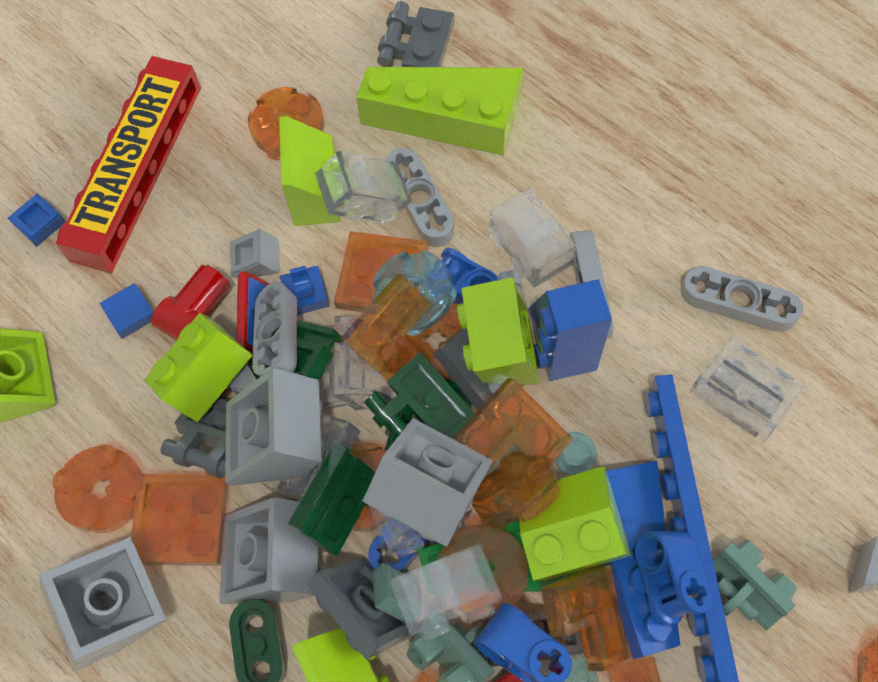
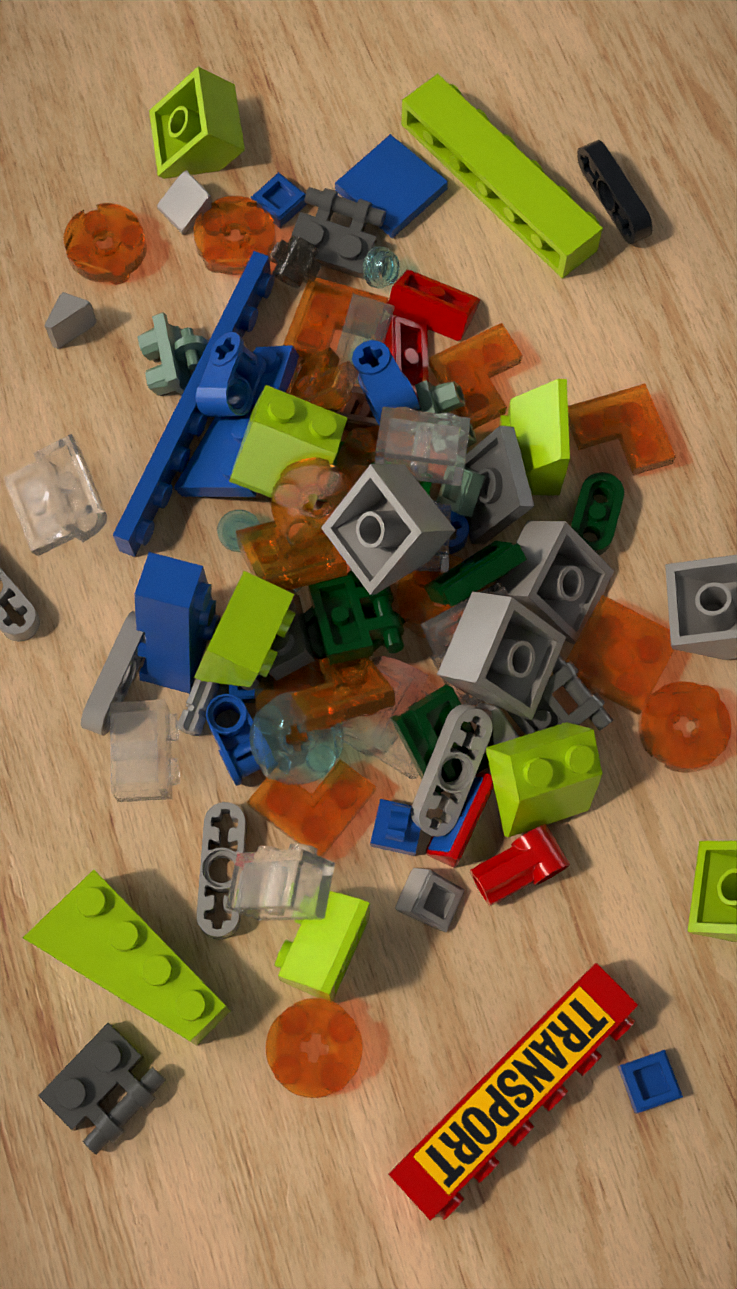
camera: 155 degrees left, 5 degrees up
blue tile [99,283,154,339] -> none

